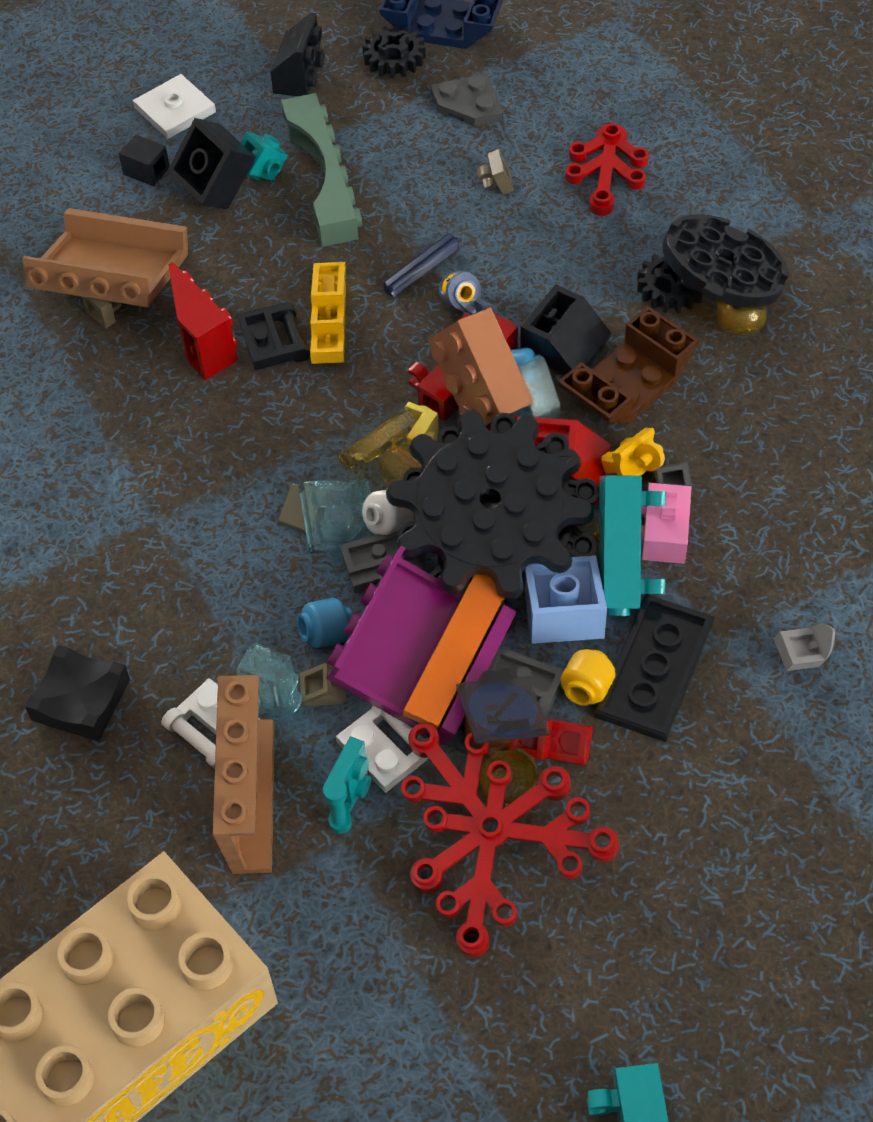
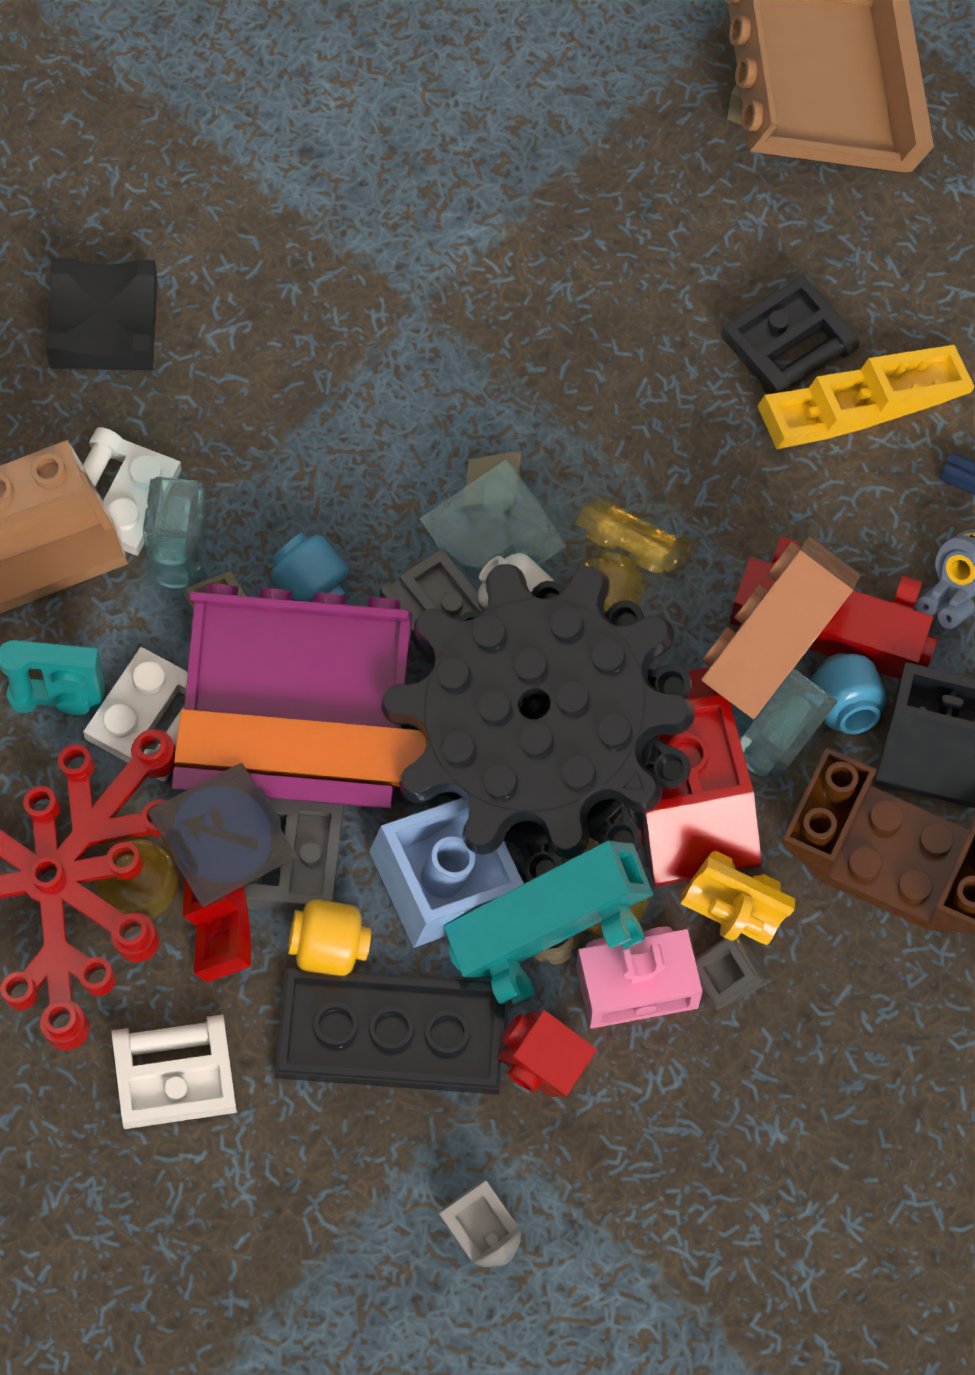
camera: 65 degrees right, 10 degrees up
red slope [168,262,238,380] -> none
light yellow bracket [405,402,439,461] -> none
none -> white plate [112,1014,237,1129]
none -> red brick [497,1010,598,1097]

